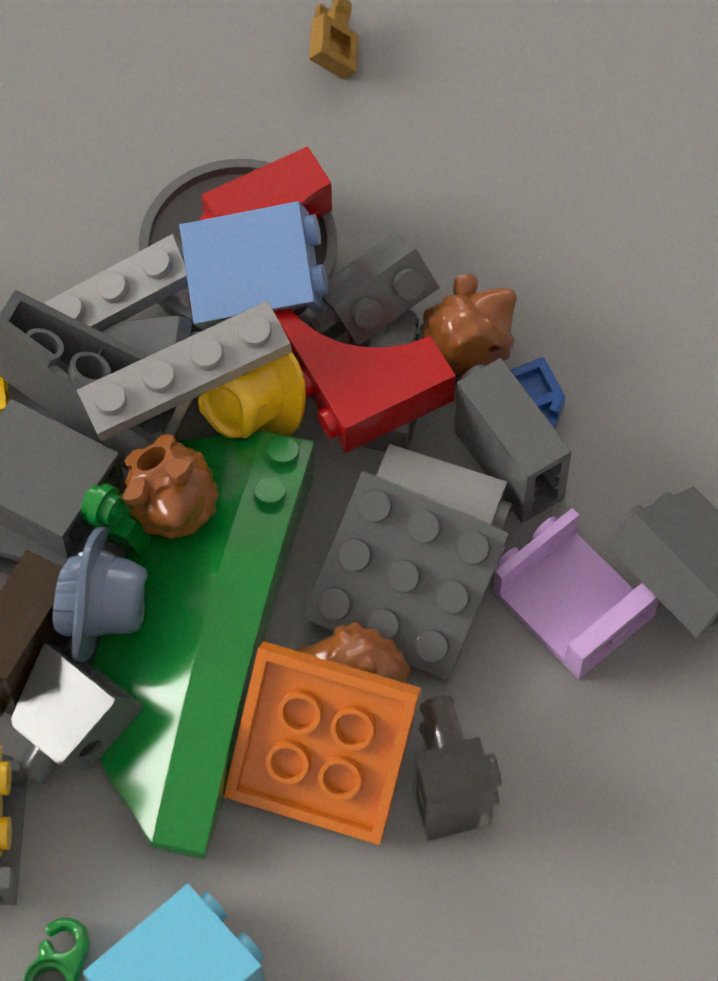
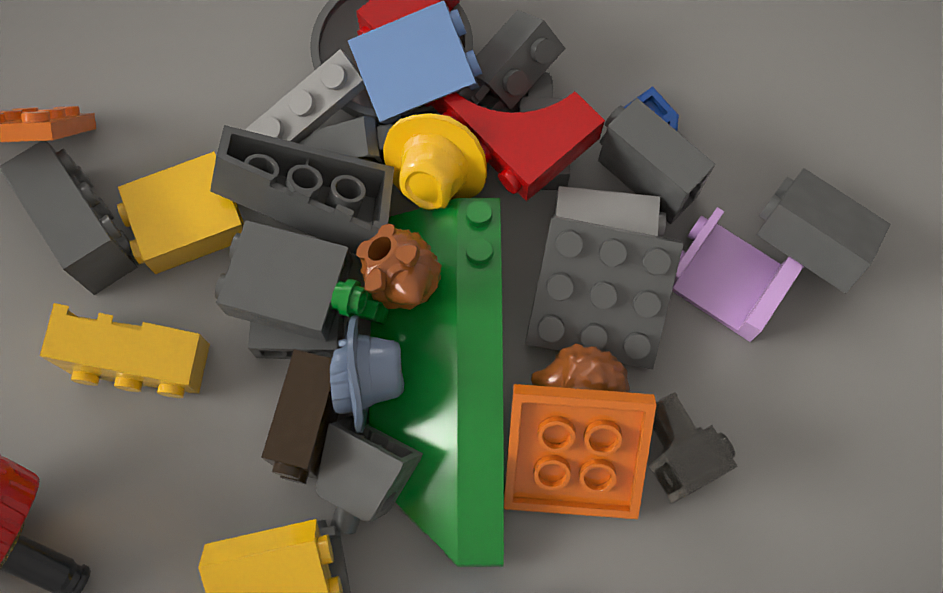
camera: 15 degrees left, 10 degrees up
light grey plate [76,301,292,441] -> none
dark orange animal [420,274,517,380] -> none

